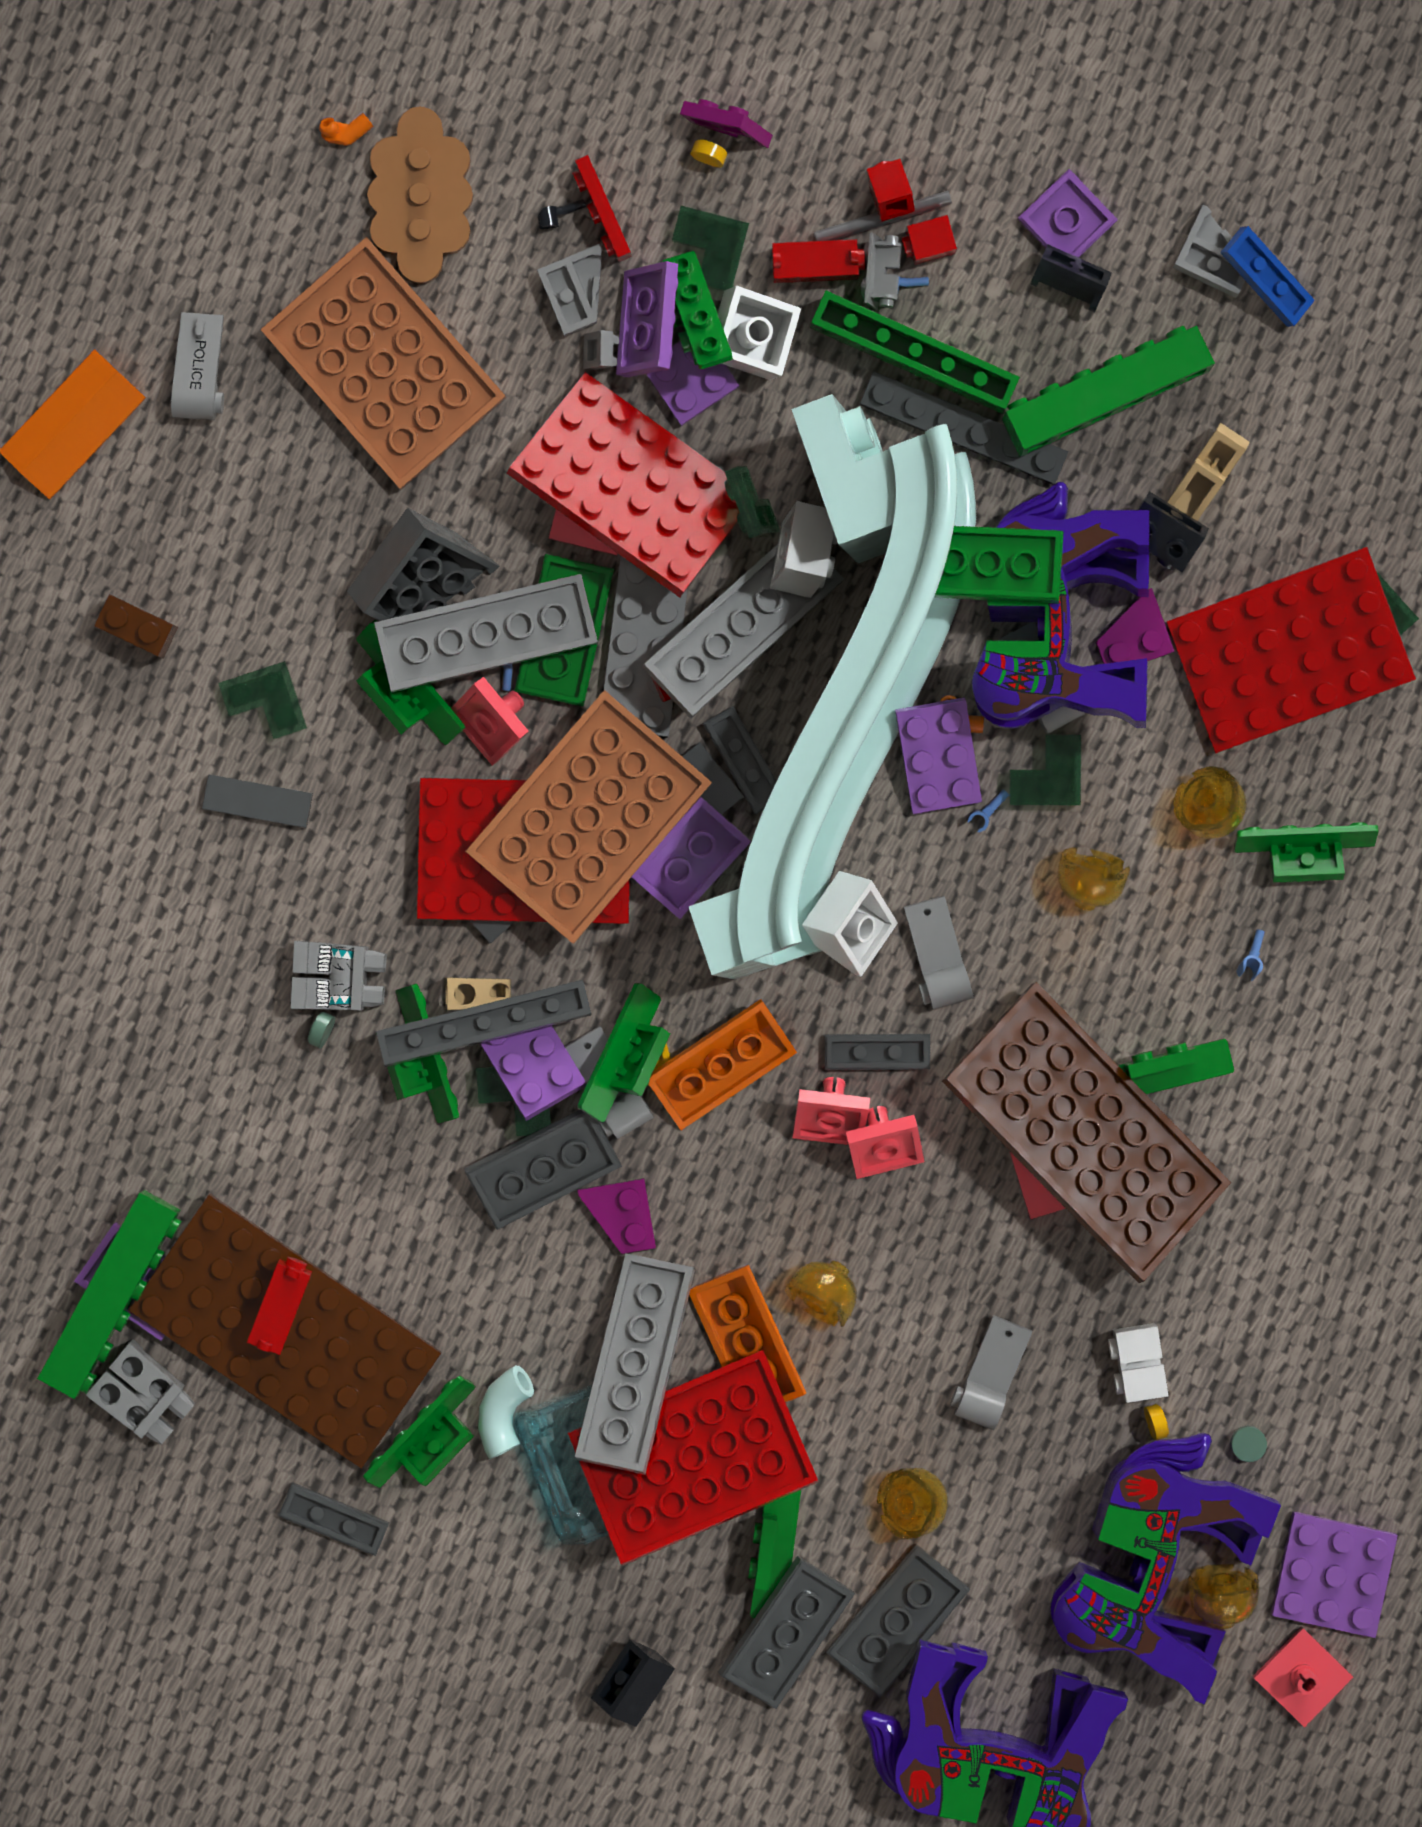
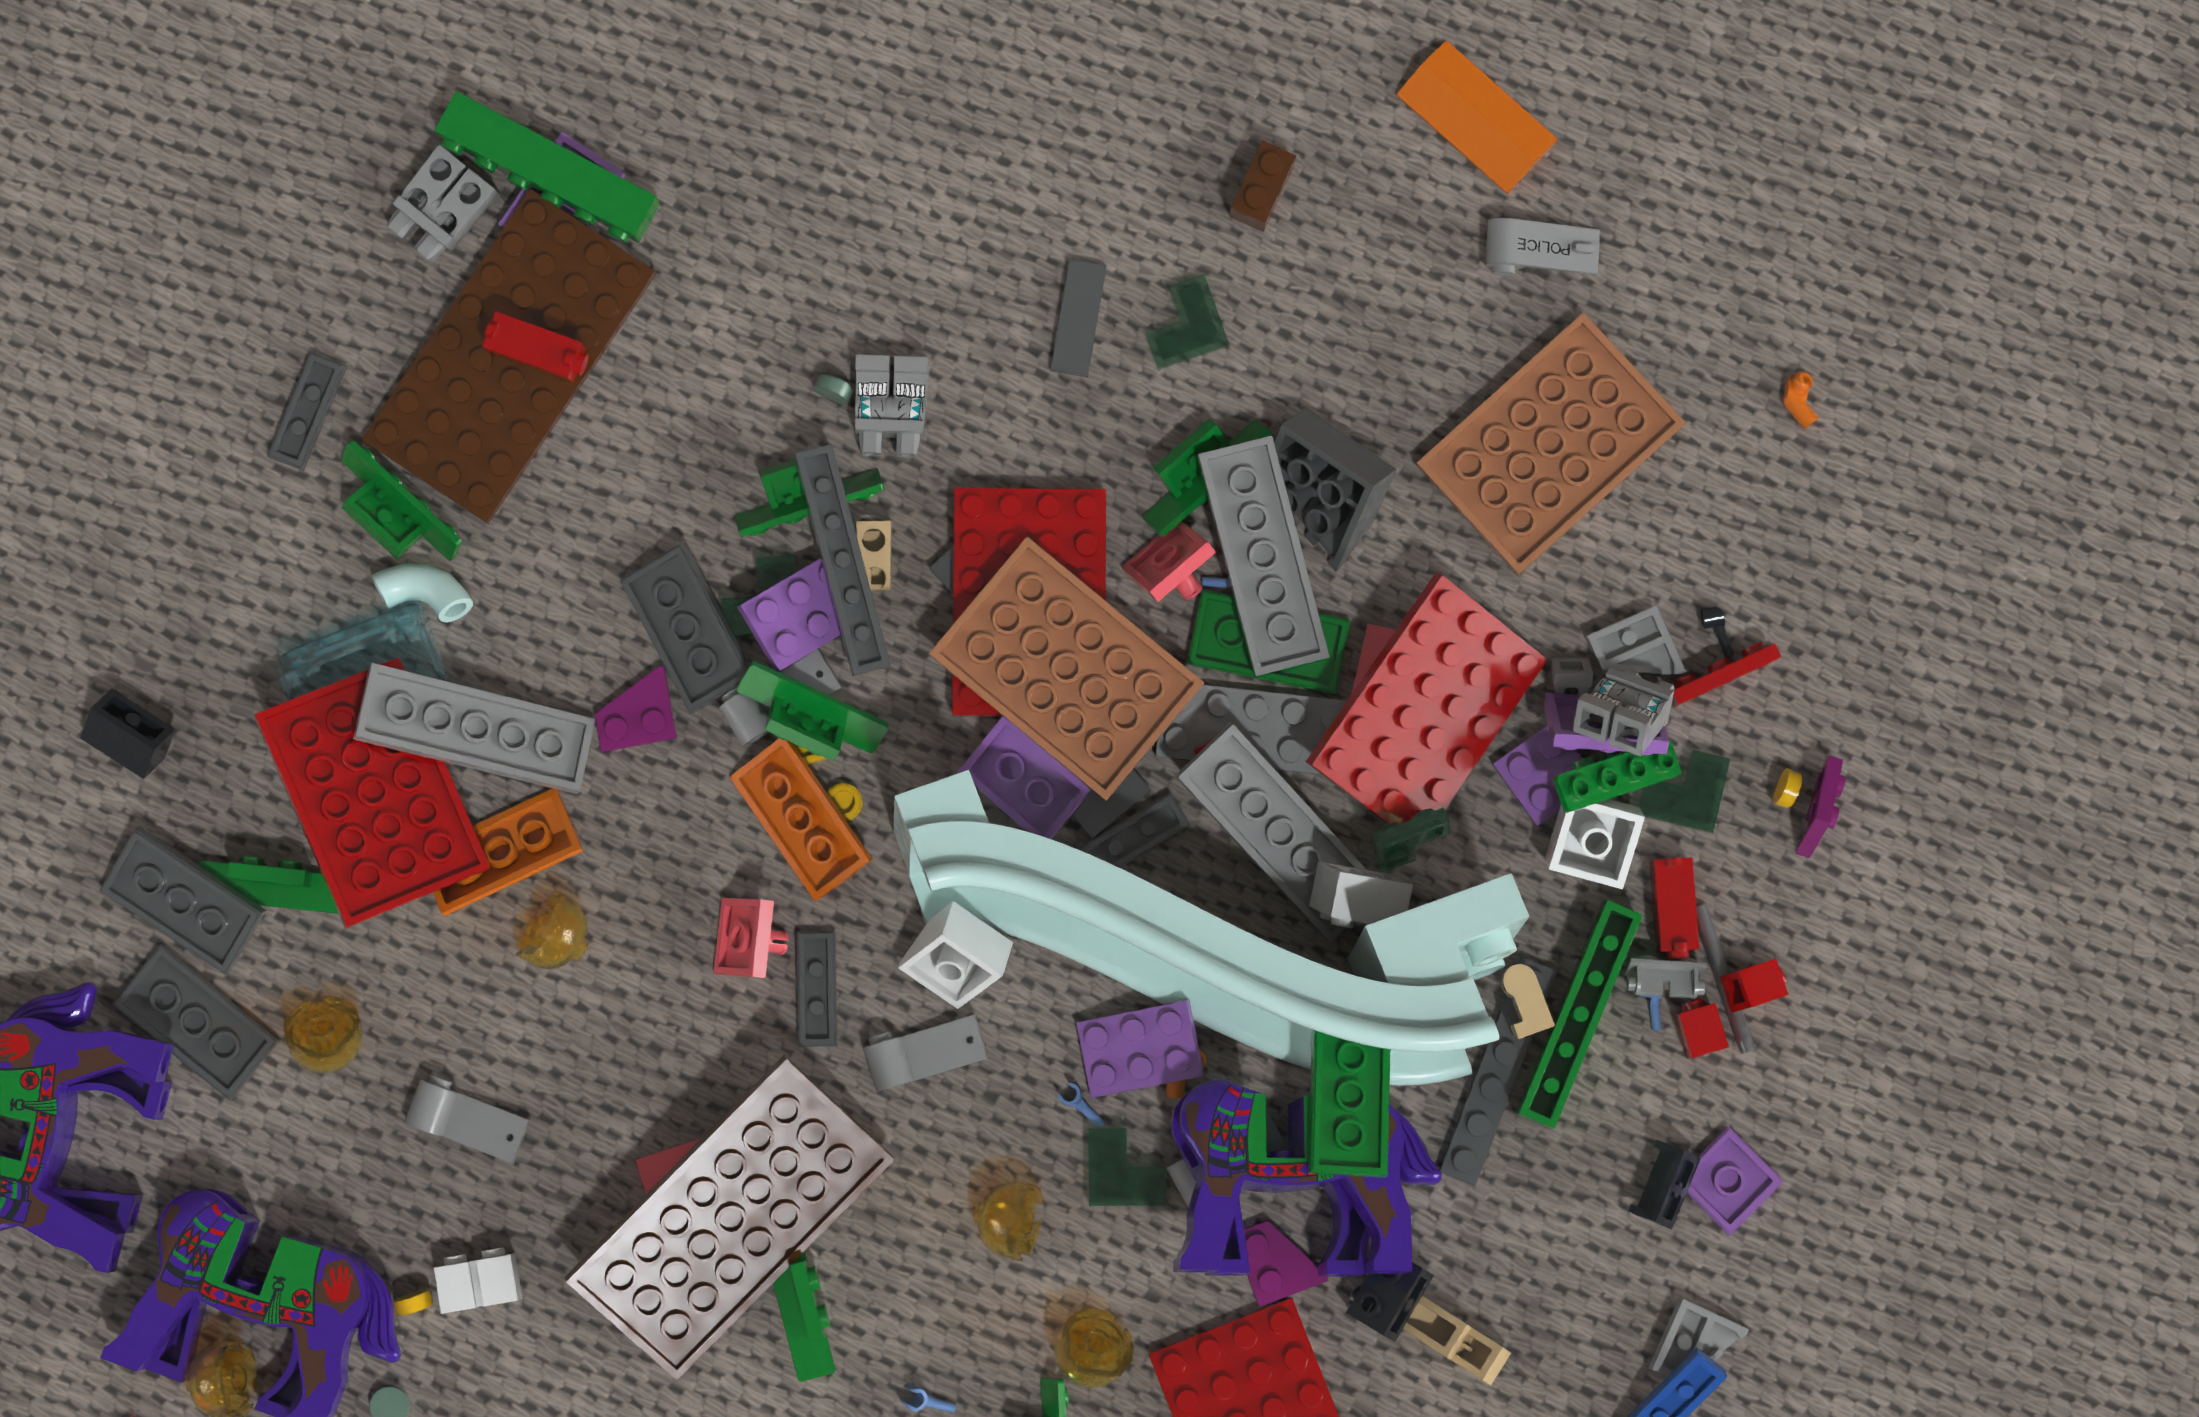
camera: 90 degrees right, 5 degrees down
medium nougat plate [367,106,473,284] -> none
coral tile [846,1106,925,1179] -> none
green brick [1002,325,1215,457] -> none
none -> yellow tile [827,783,863,822]
none -> tan leg [1500,964,1555,1040]
none -> light grey hips [1573,668,1674,757]

